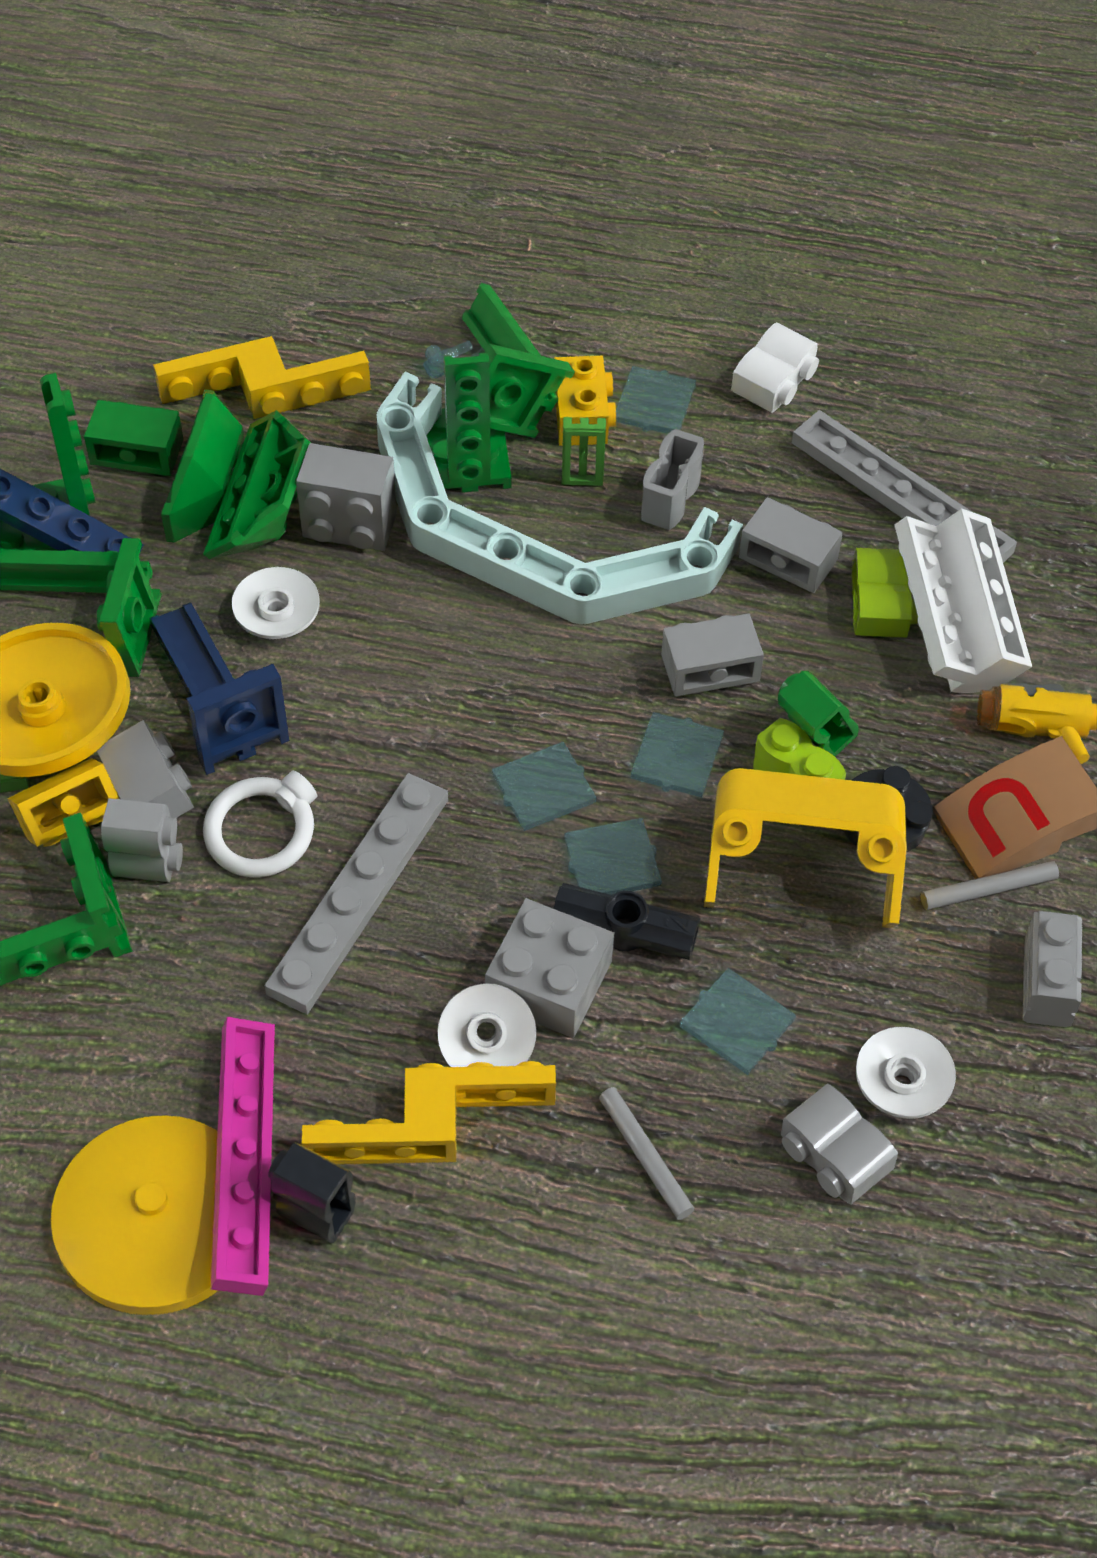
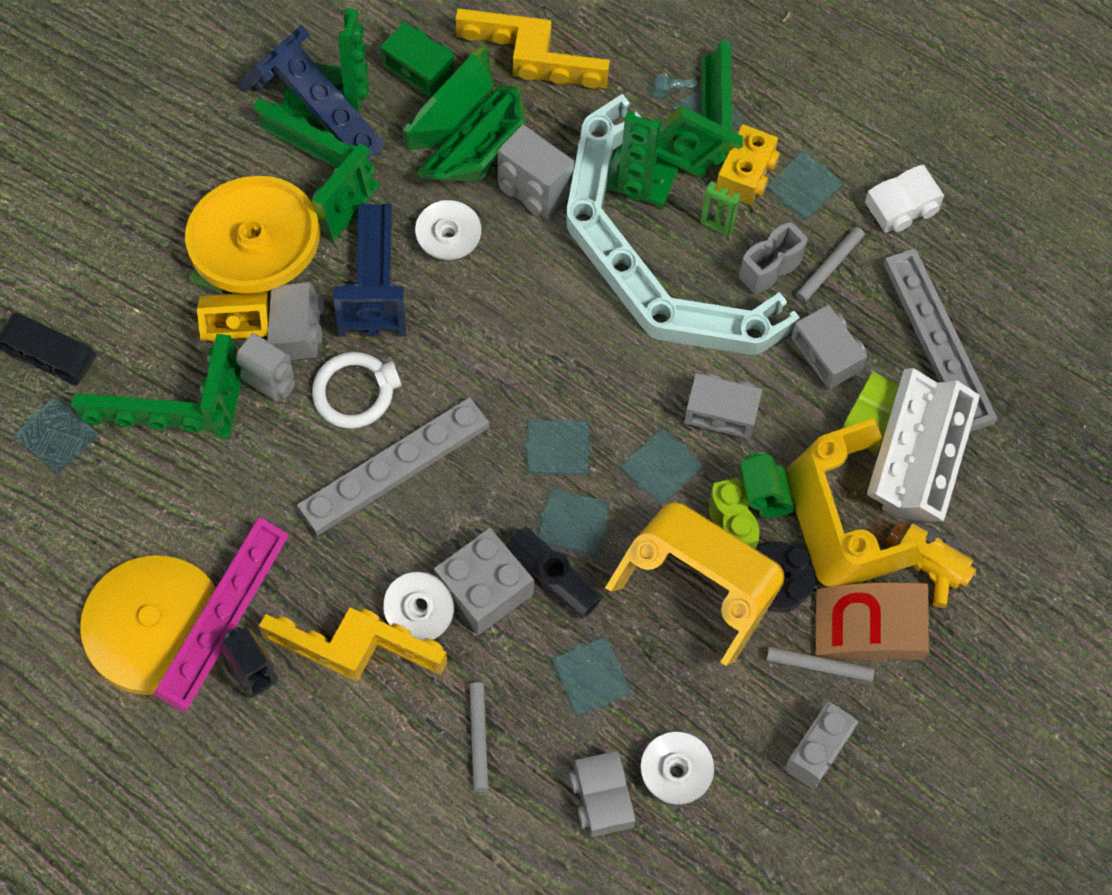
camera: 25 degrees right, 10 degrees up
none -> yellow windscreen [786,418,924,587]
none -> light grey bar [795,227,865,303]

